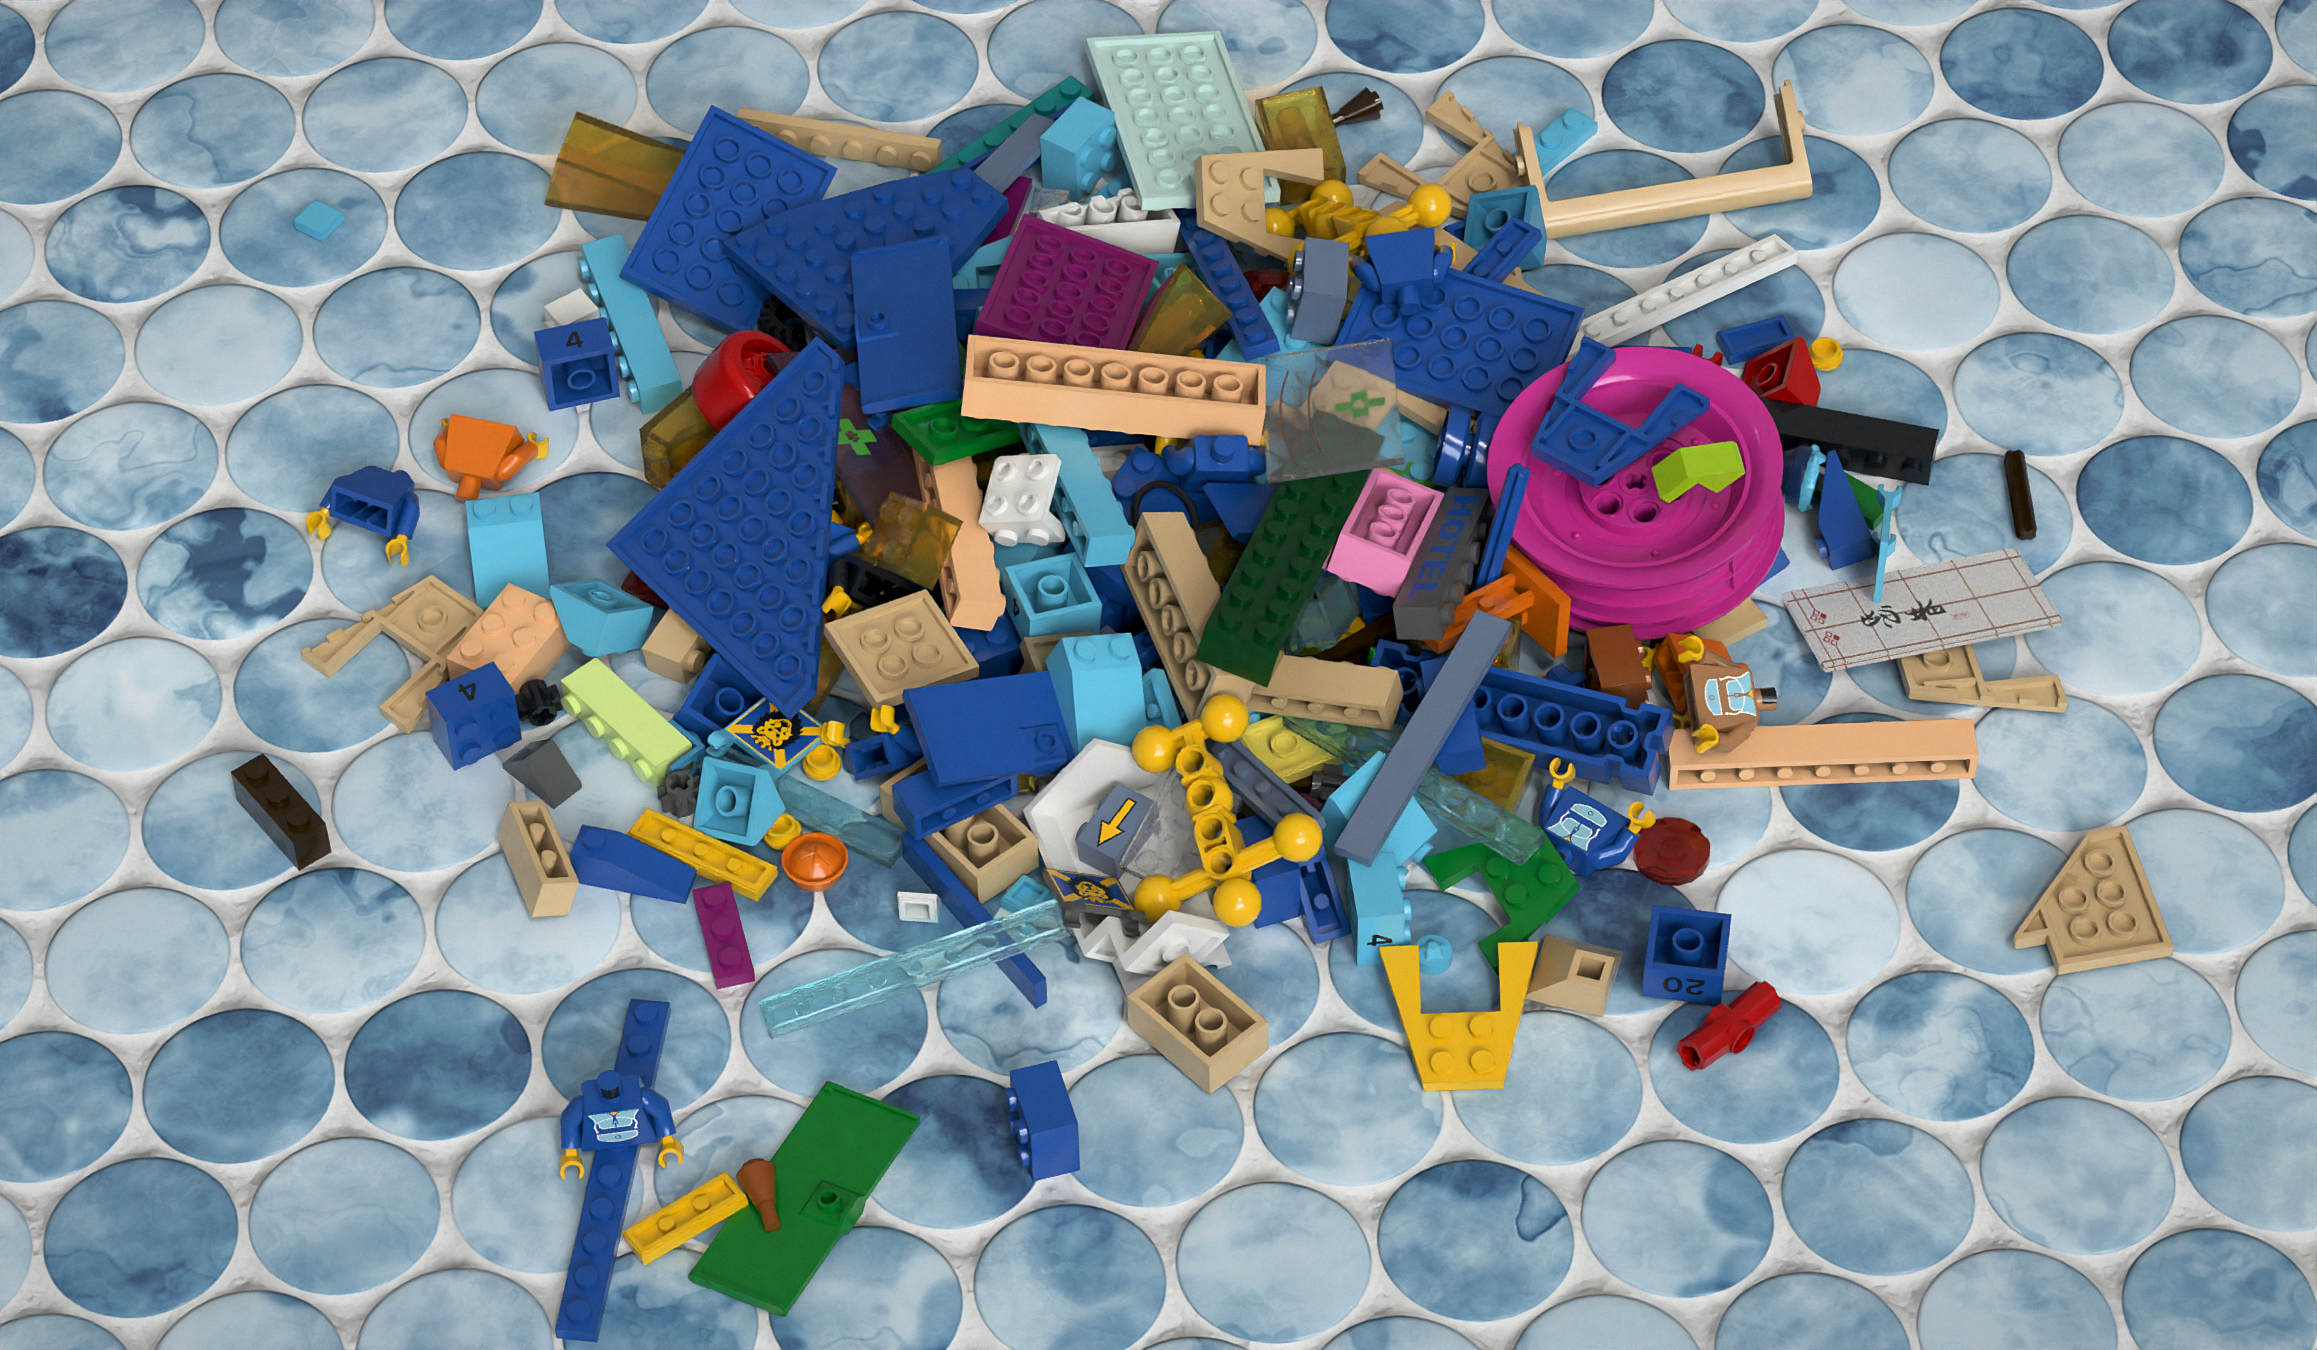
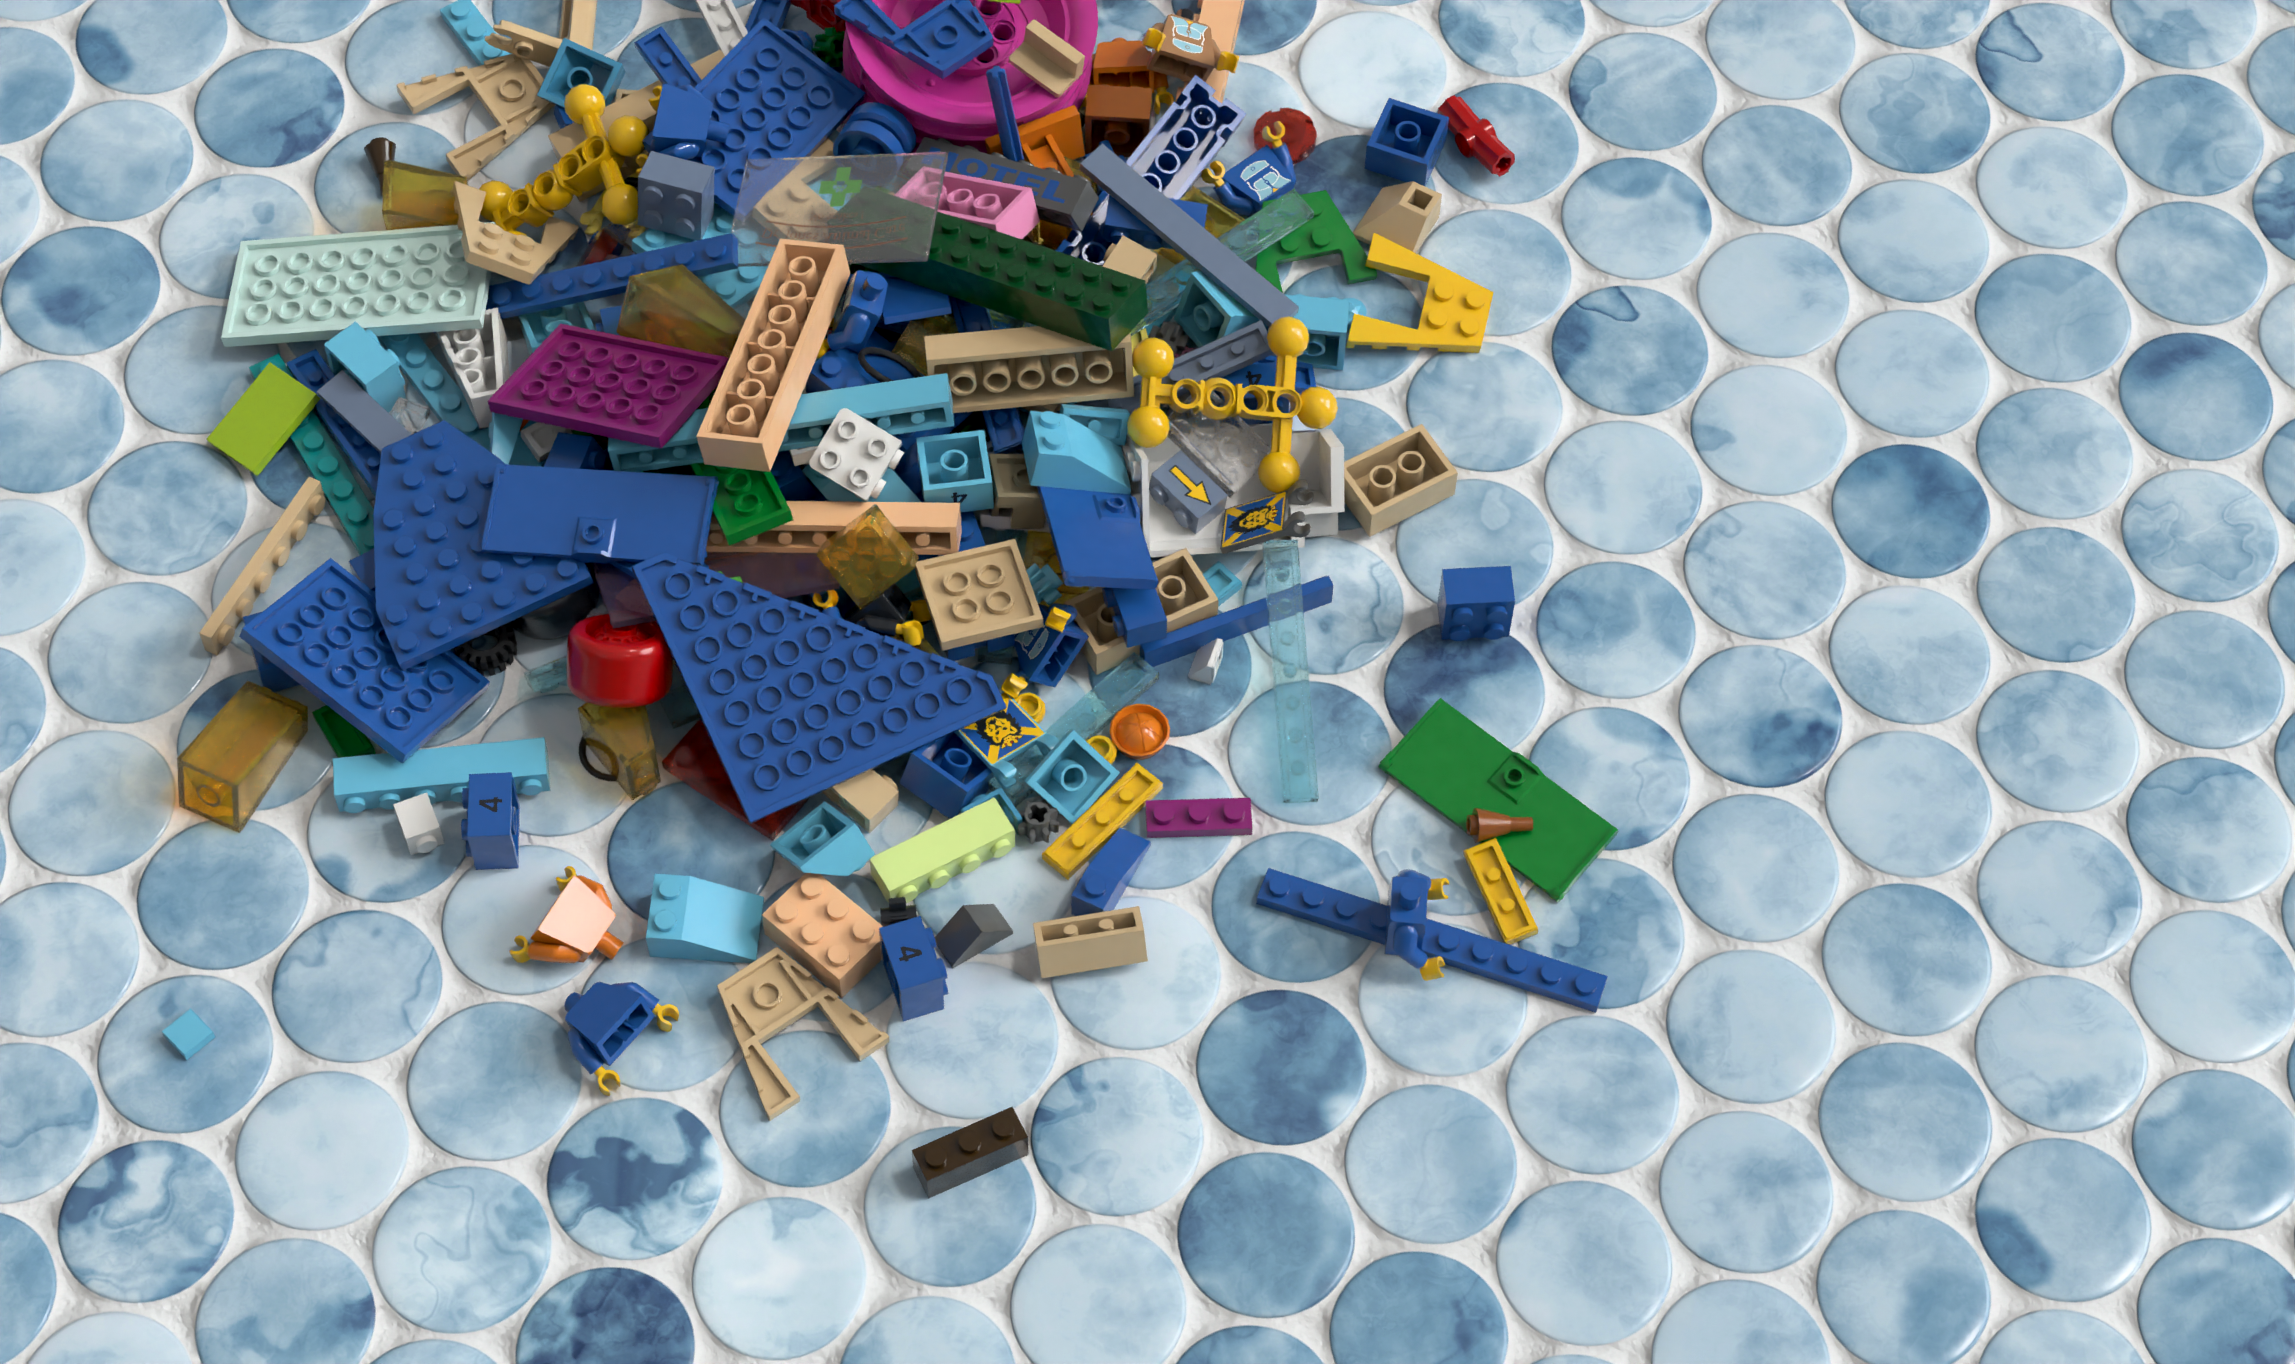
camera: 80 degrees left, 10 degrees up
none -> lime tile [206,362,321,476]
none -> tan panel [1009,19,1085,98]

